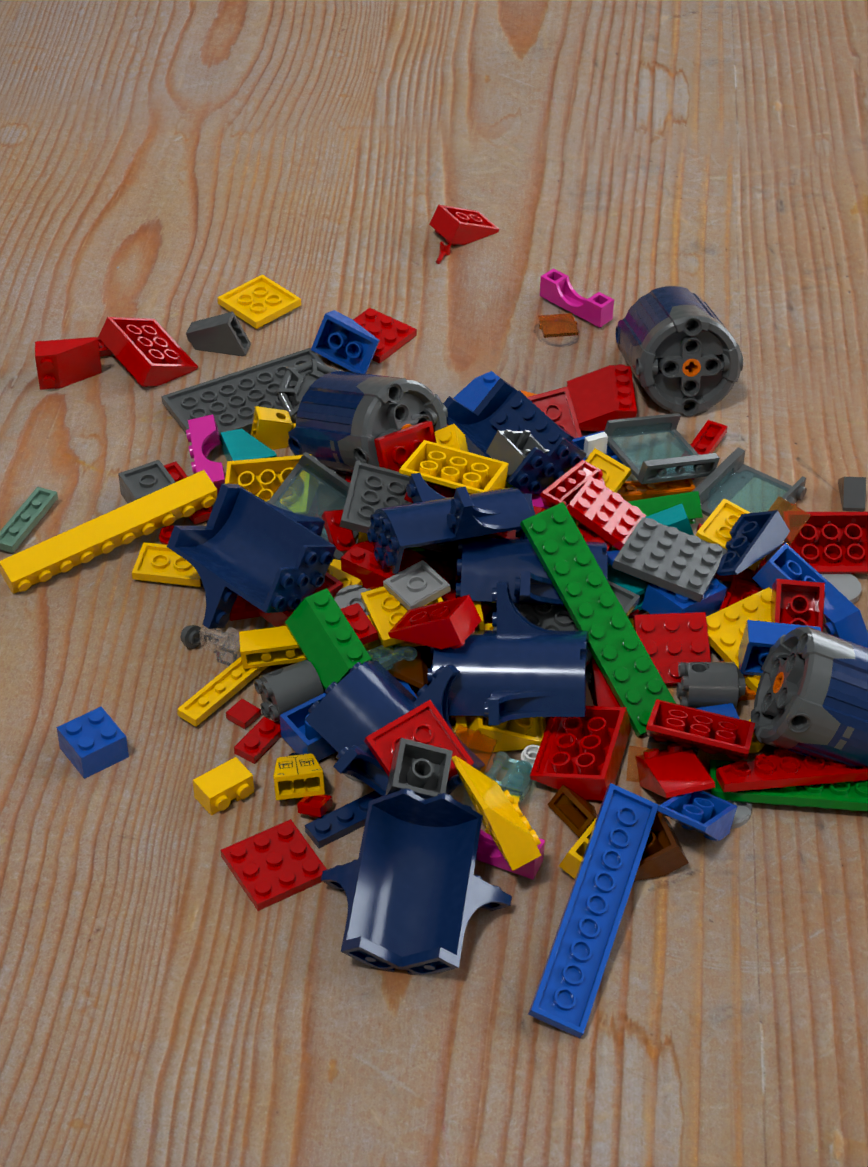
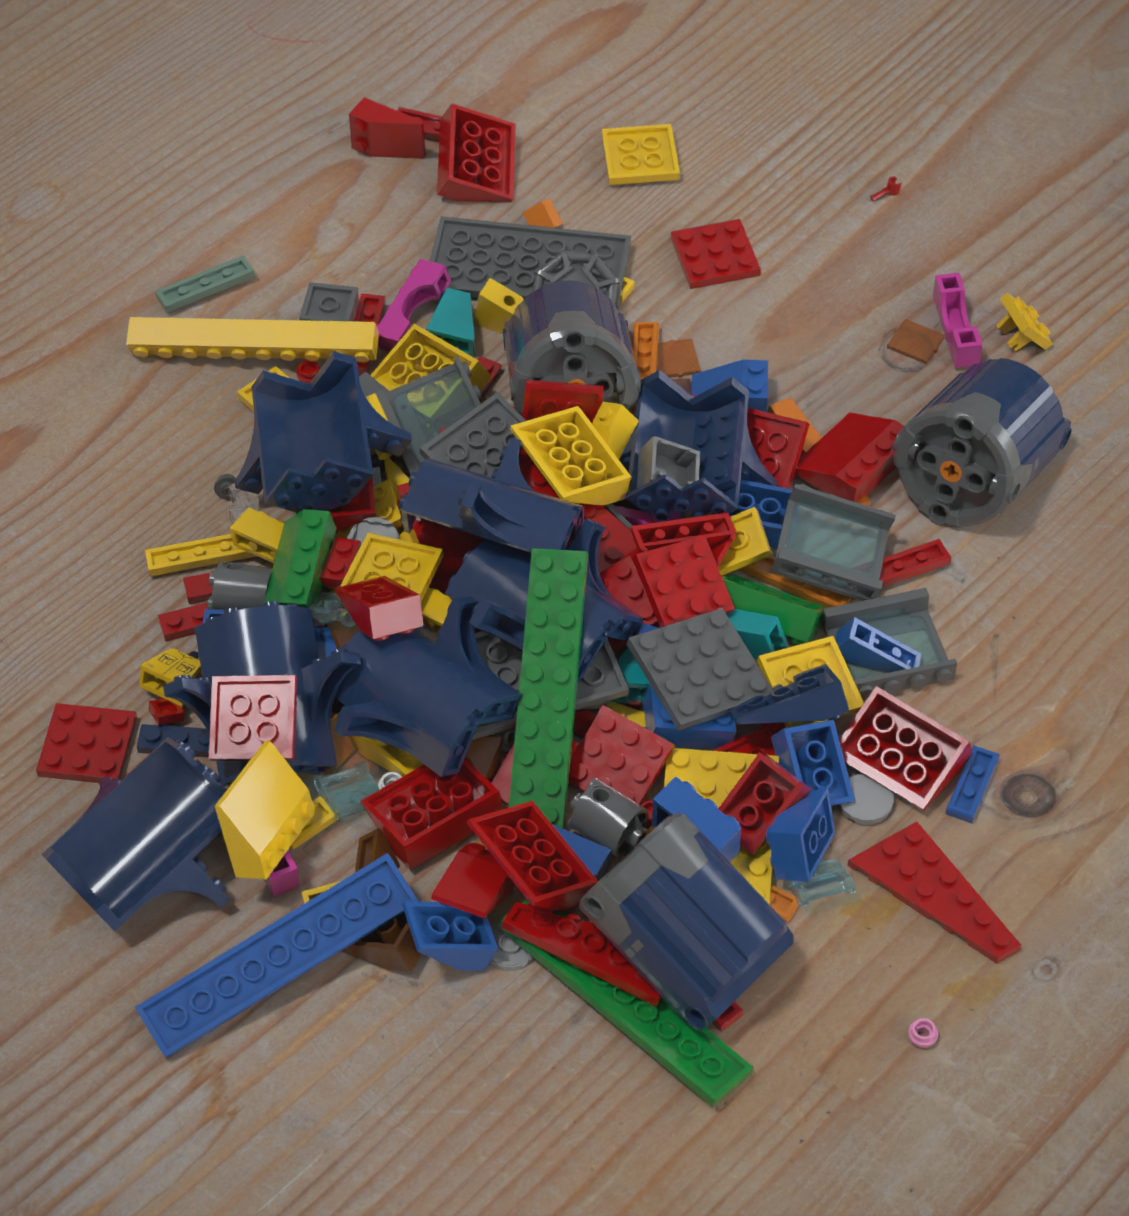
camera: 40 degrees right, 10 degrees up
blue brick [56,707,129,779] -> none
dark grey slope [186,312,251,356] -> none
yellow brick [193,757,254,816] -> none
blue slope [311,310,380,374] -> none
light grey tile [383,560,451,610] -> none
dark grey brick [386,738,453,800] -> none
red slope [429,204,500,246] -> none
white tile [584,432,608,458] -> none
clear orange piece [768,496,811,545] -> none
dark grey slope [838,477,866,512] -> none
none -> orange panel [522,198,563,228]
none -> blue slope [835,617,921,672]
none -> yellow plate [996,292,1053,351]

